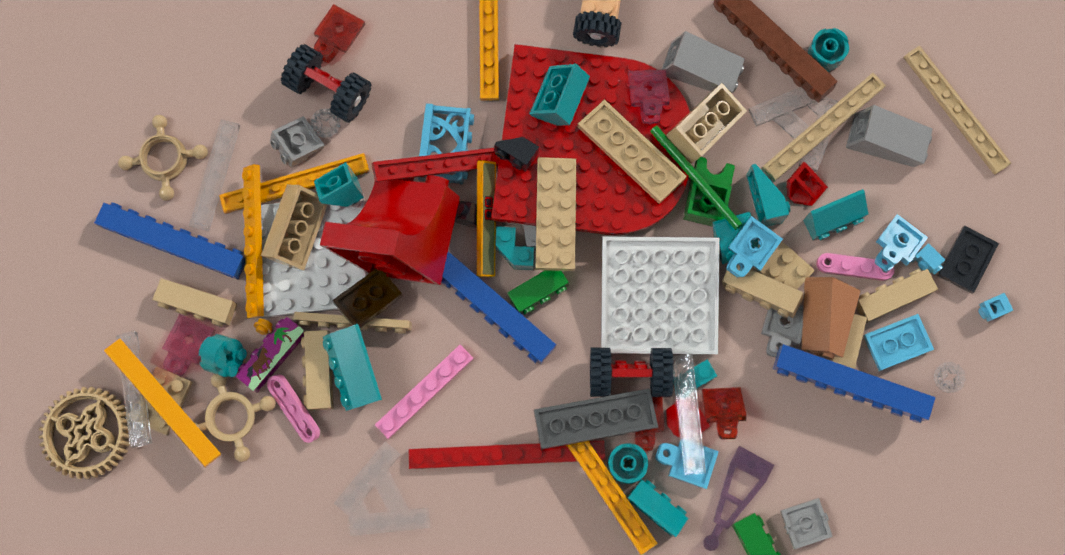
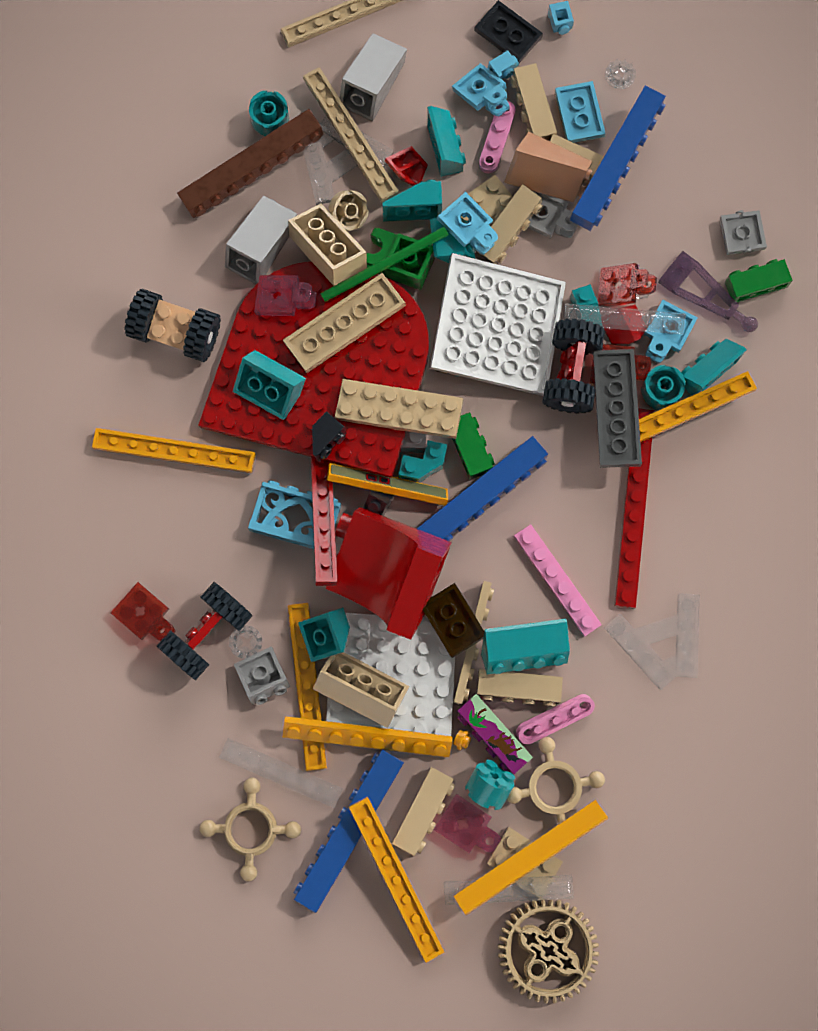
camera: 85 degrees left, 0 degrees up
none -> tan cylinder [328,190,368,231]
none -> light orange plate [348,797,445,963]

